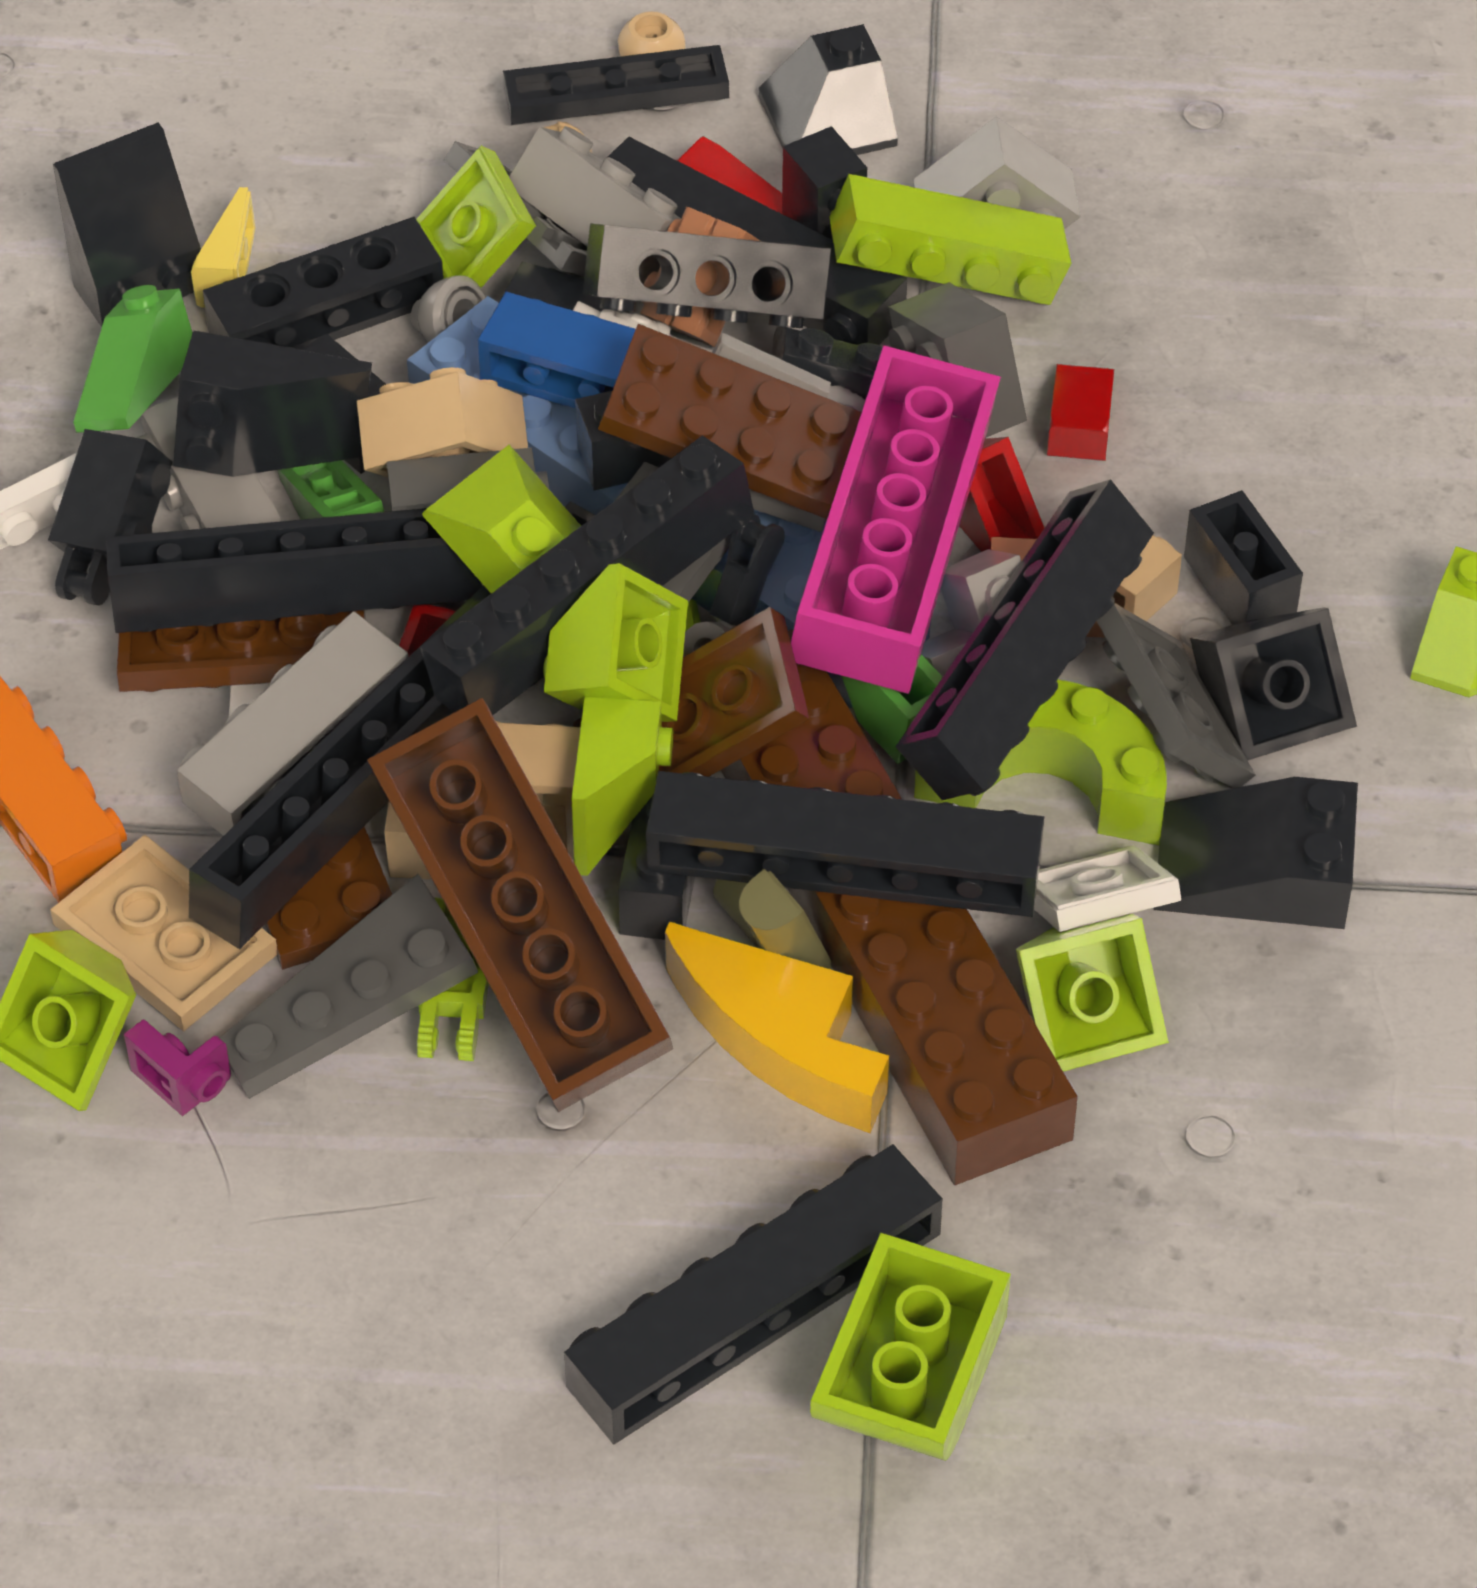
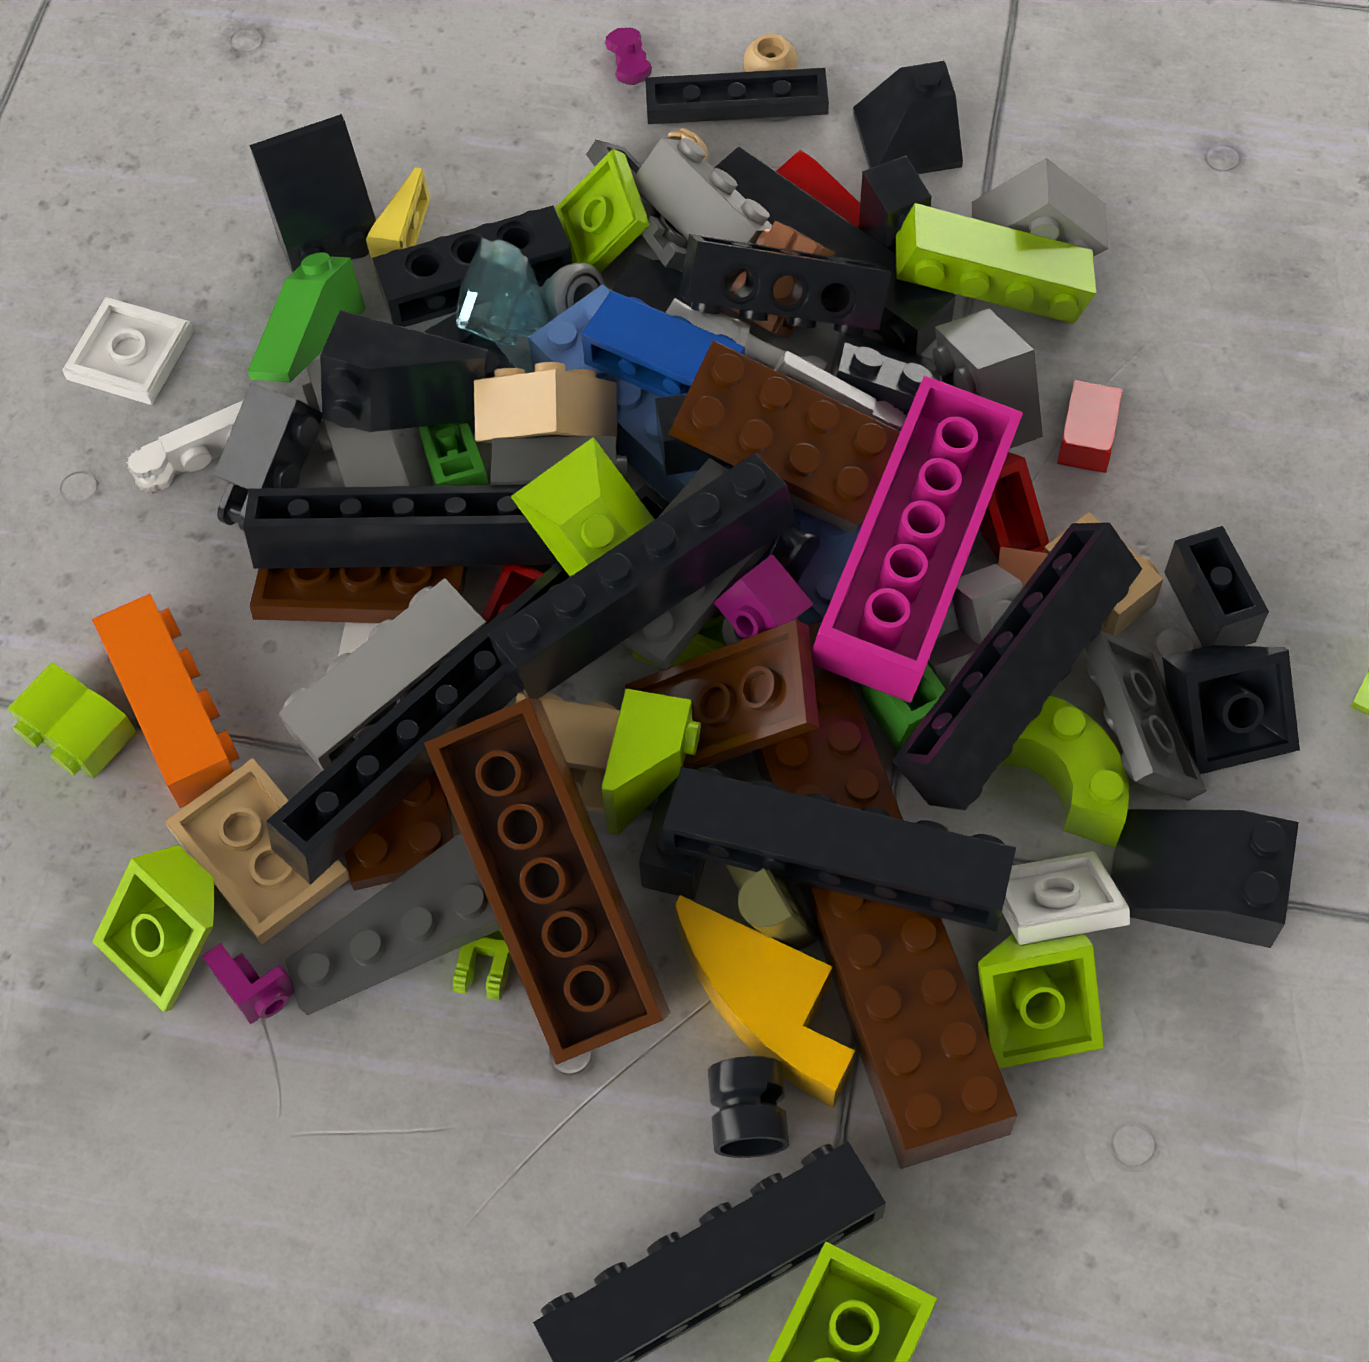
camera: 10 degrees right, 10 degrees up
lime slope [543,563,688,722] -> none
none -> clear light blue slope [455,238,552,345]
none -> magenta piece [605,27,652,85]
none -> black wheel [708,1056,790,1158]
none -> magenta brick [714,554,813,639]

